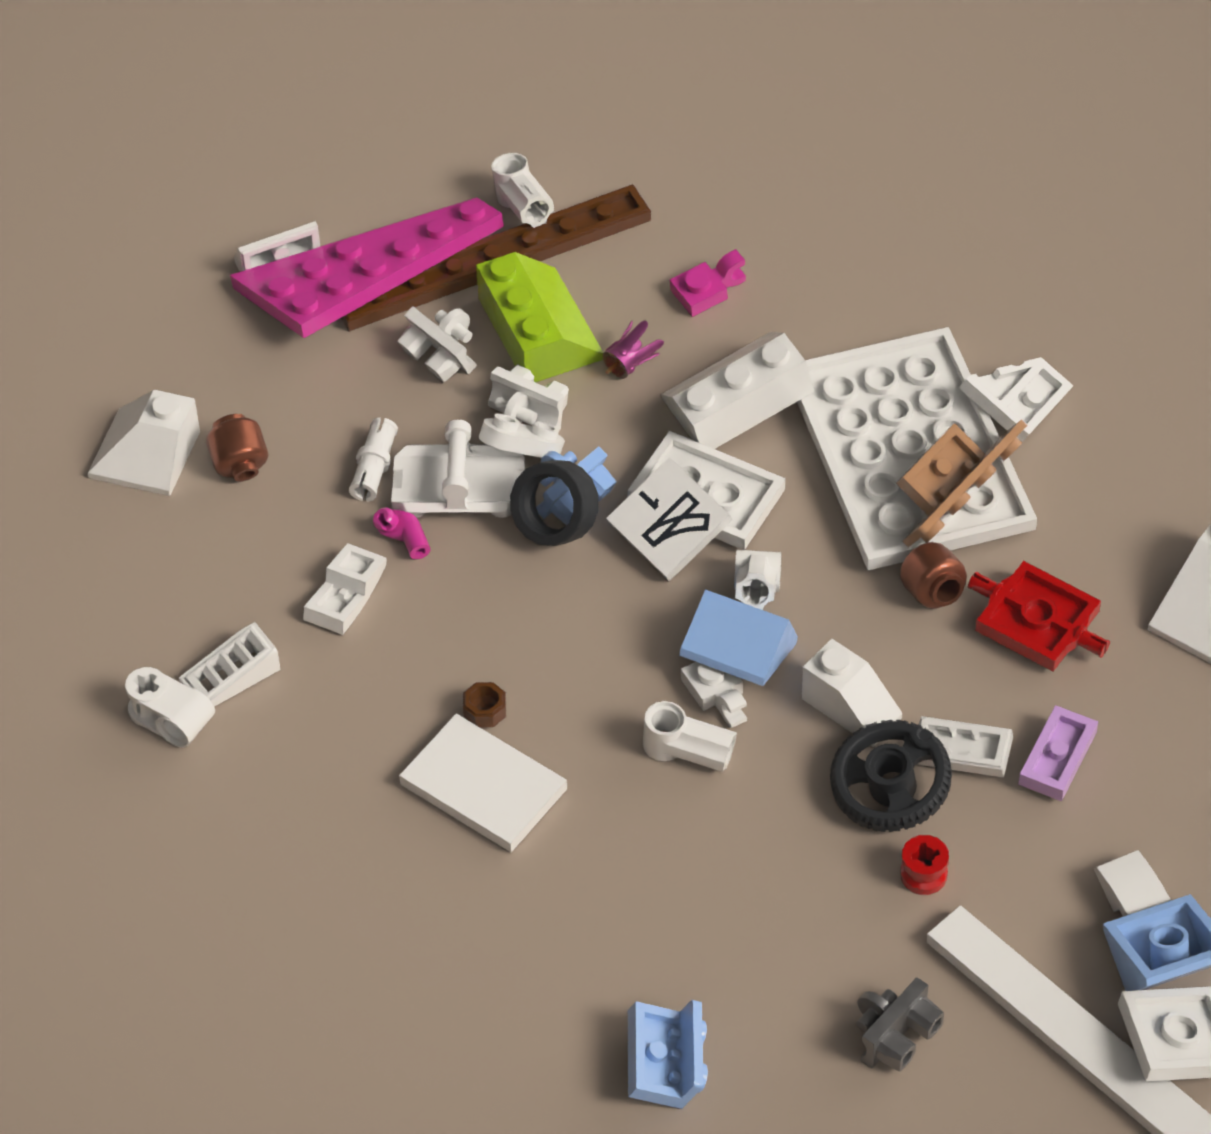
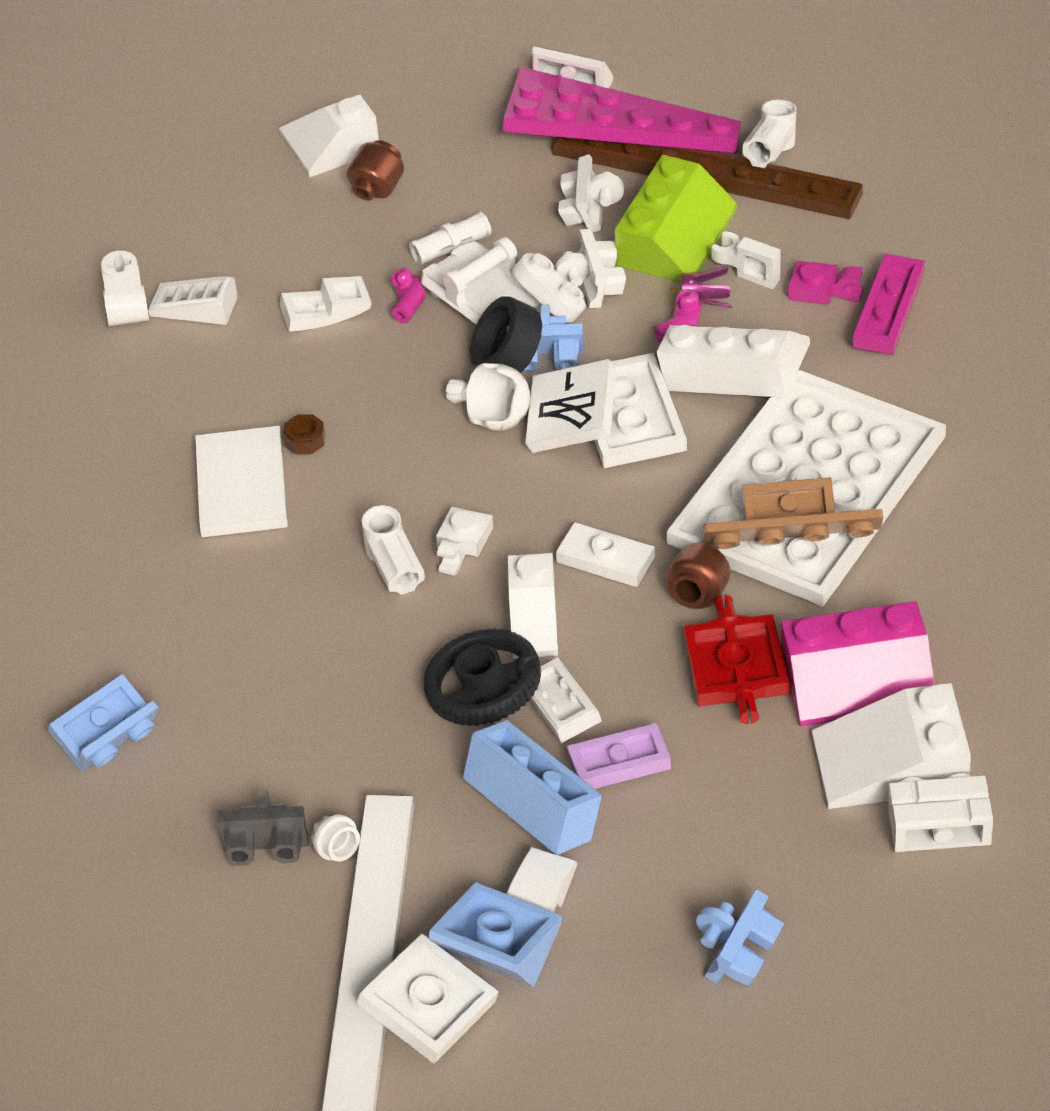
camera: 50 degrees right, 5 degrees down
light blue slope [679,589,798,686] -> none
white piece [734,550,781,610] -> none
red wheel [900,835,949,895] -> none
white wing [959,357,1073,442] -> none
none -> white plate [311,814,360,862]
none -> white hair [446,363,530,431]
none -> light blue brick [463,720,602,855]
none -> white plate [556,522,655,587]
none -> dark pink arm [654,289,702,344]
none -> white plate [711,231,781,290]
none -> slope [781,601,934,726]
none -> dark pink plate [853,253,925,355]

